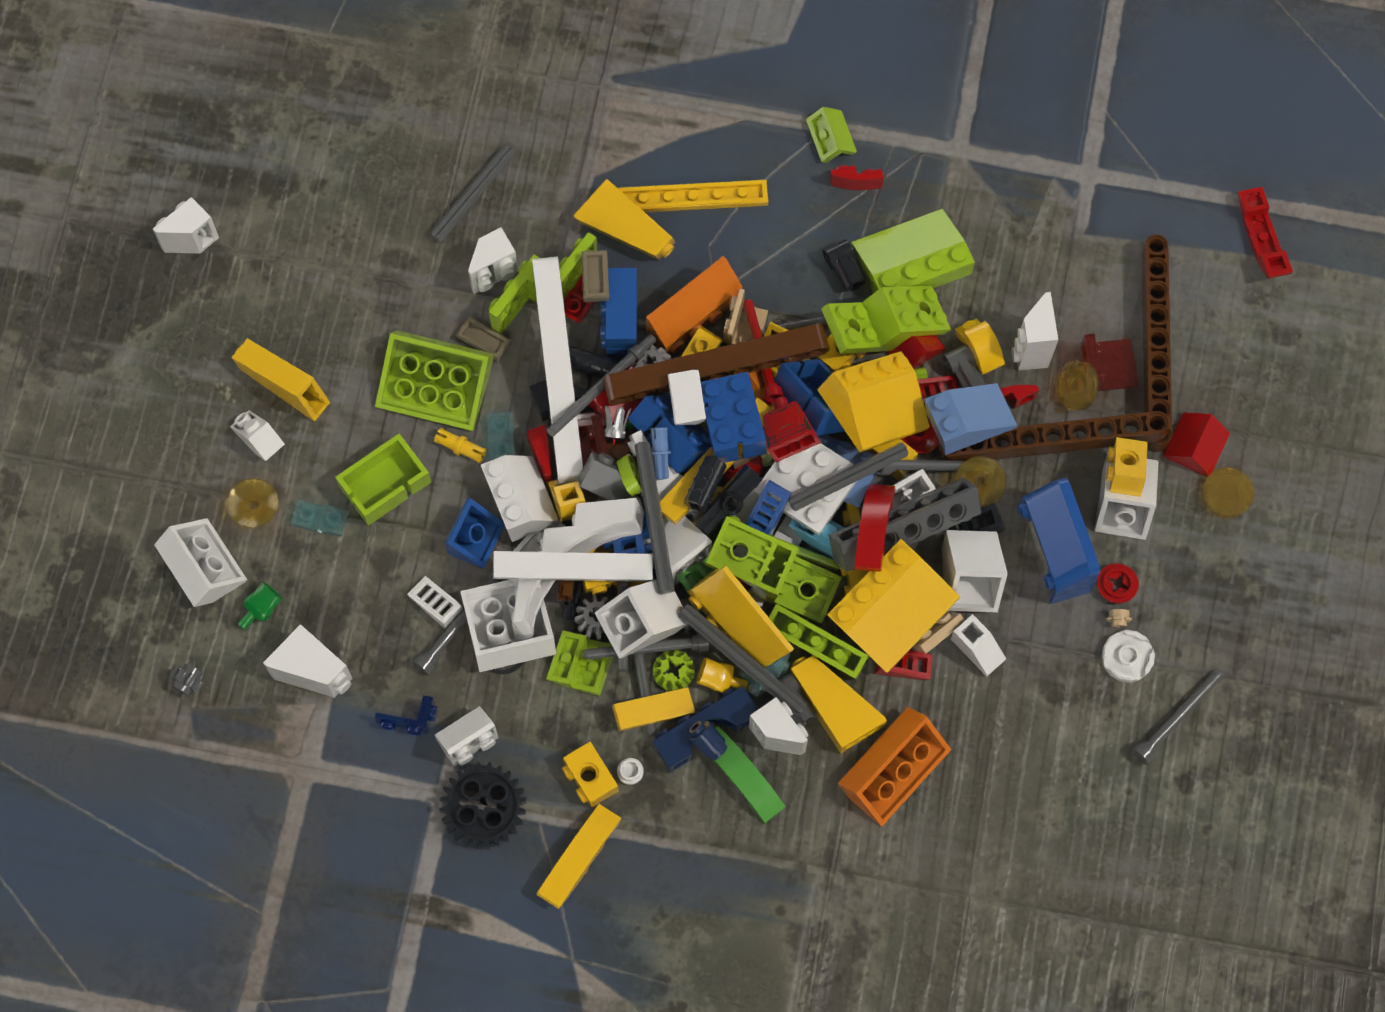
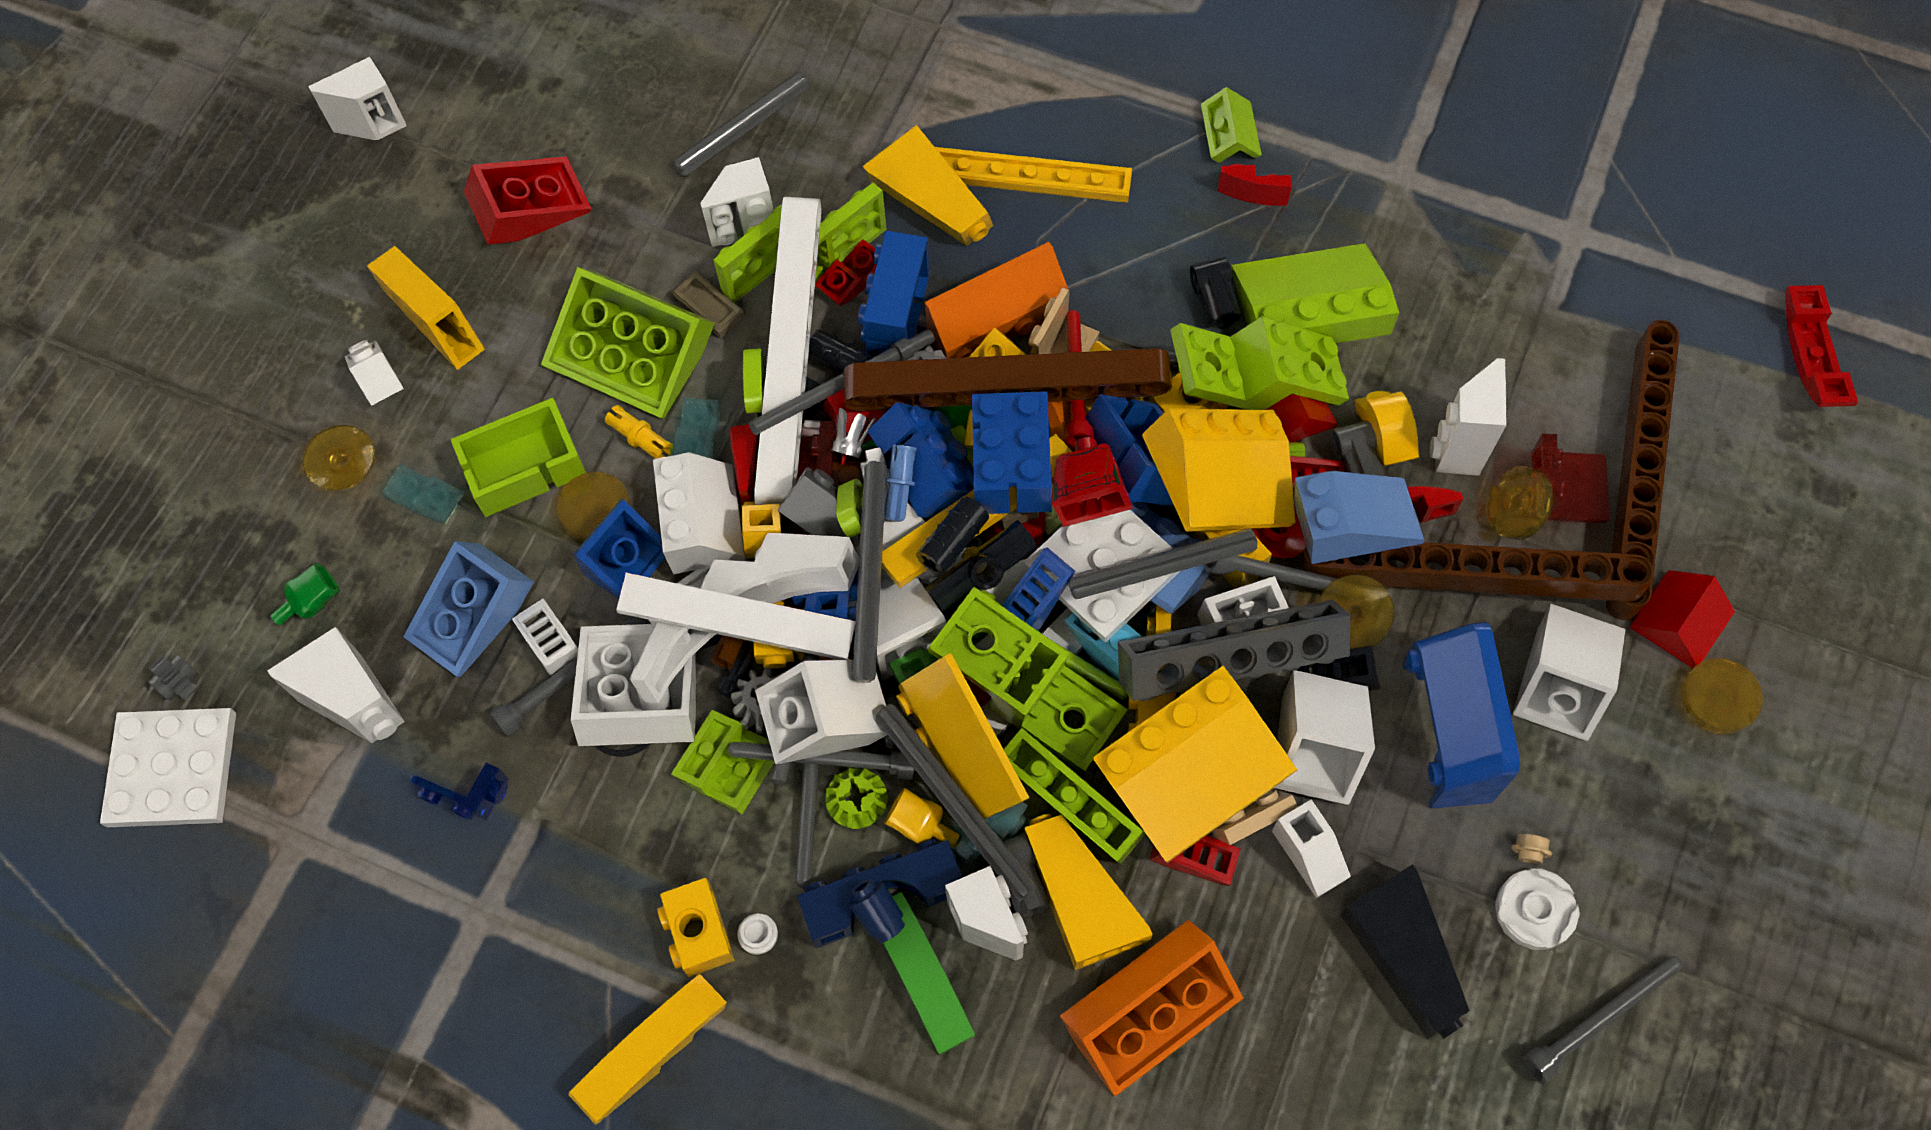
camera: 15 degrees right, 5 degrees down
white slope [155,518,247,607] -> none
white slope [435,706,498,766] -> none
black gear [439,762,527,850] -> none
dark tan tile [582,250,609,302] -> none
yellow tile [612,687,695,731] -> none
white slope [667,370,706,425] -> none
red slope [855,484,896,572] -> none
red gear [1096,563,1139,605] -> none
yellow brick [1106,437,1147,497] -> none
none -> white plate [100,708,236,827]
none -> medium blue slope [403,541,534,677]
none -> red slope [464,156,592,245]
none -> clear yellow tile [557,472,631,541]
none -> lime beam [743,348,765,413]
none -> black slope [1341,864,1470,1040]

